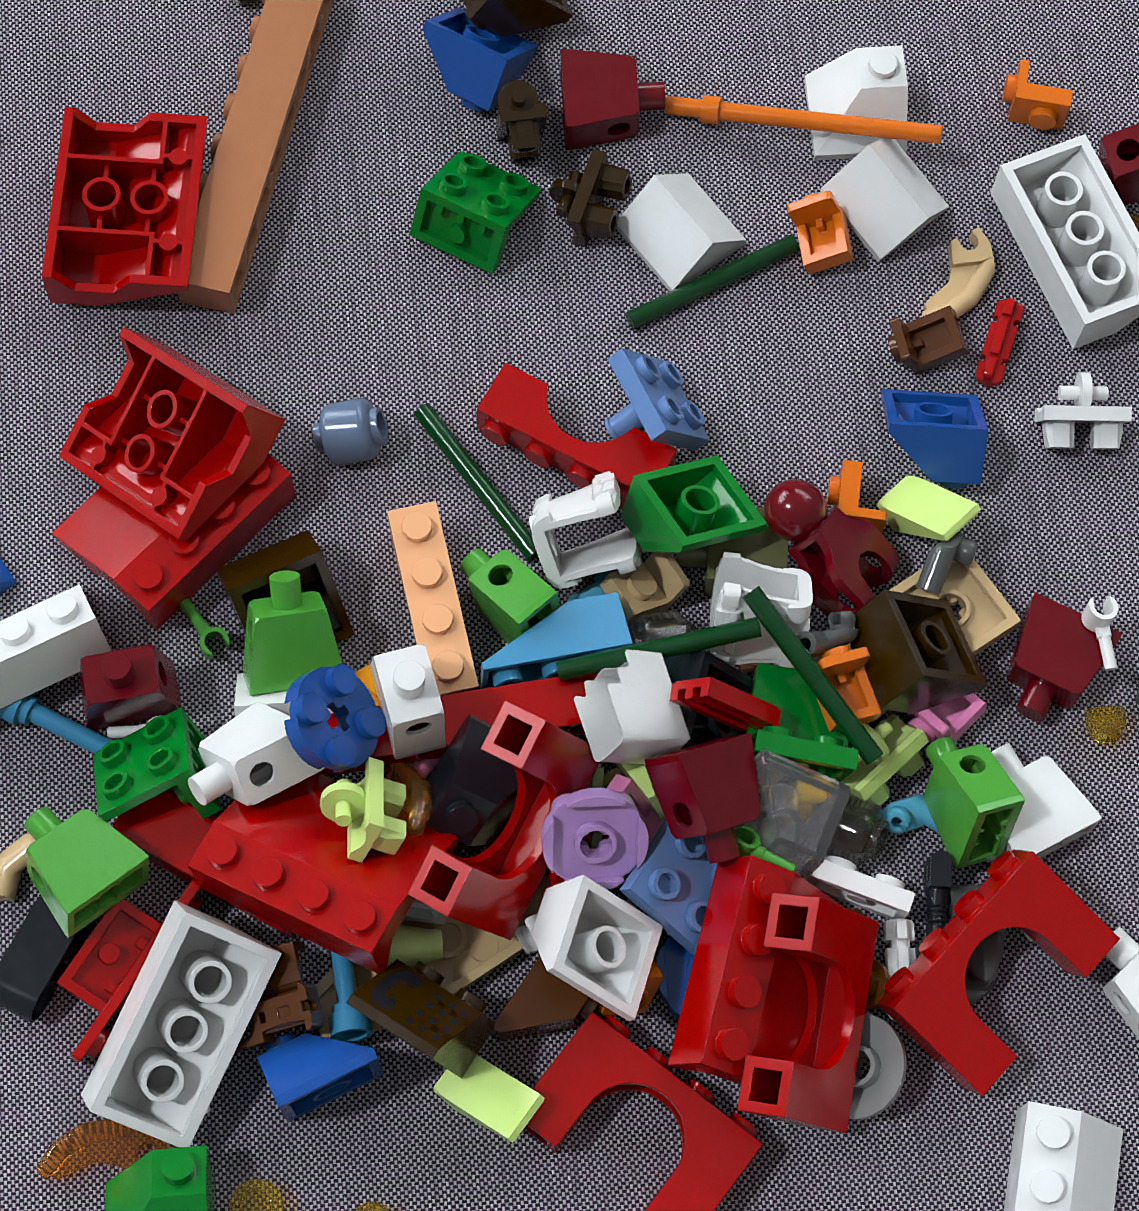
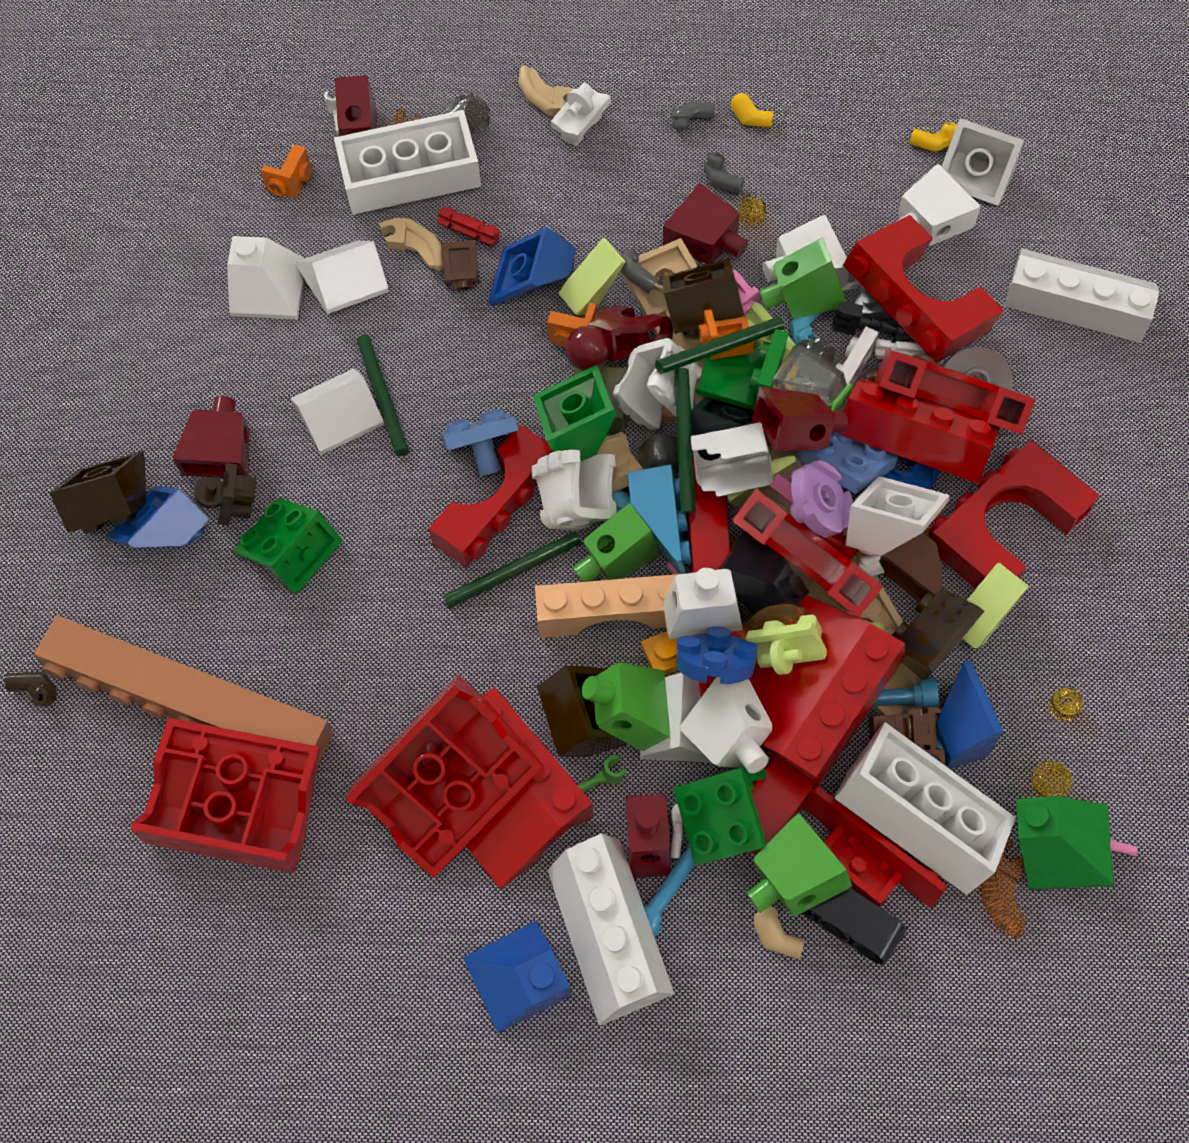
camera: 75 degrees left, 5 degrees down
sand blue head [312,398,388,465] -> none
dark brown hips [549,149,632,247] -> none
orange bar [665,95,943,144] -> none
red tile [670,677,781,732] -> none
orange bracket [787,191,854,275] -> none
dark grey arm [796,611,859,657] -> none
white hips [1034,372,1132,450] -> none
white hand [1082,596,1119,671] -> none

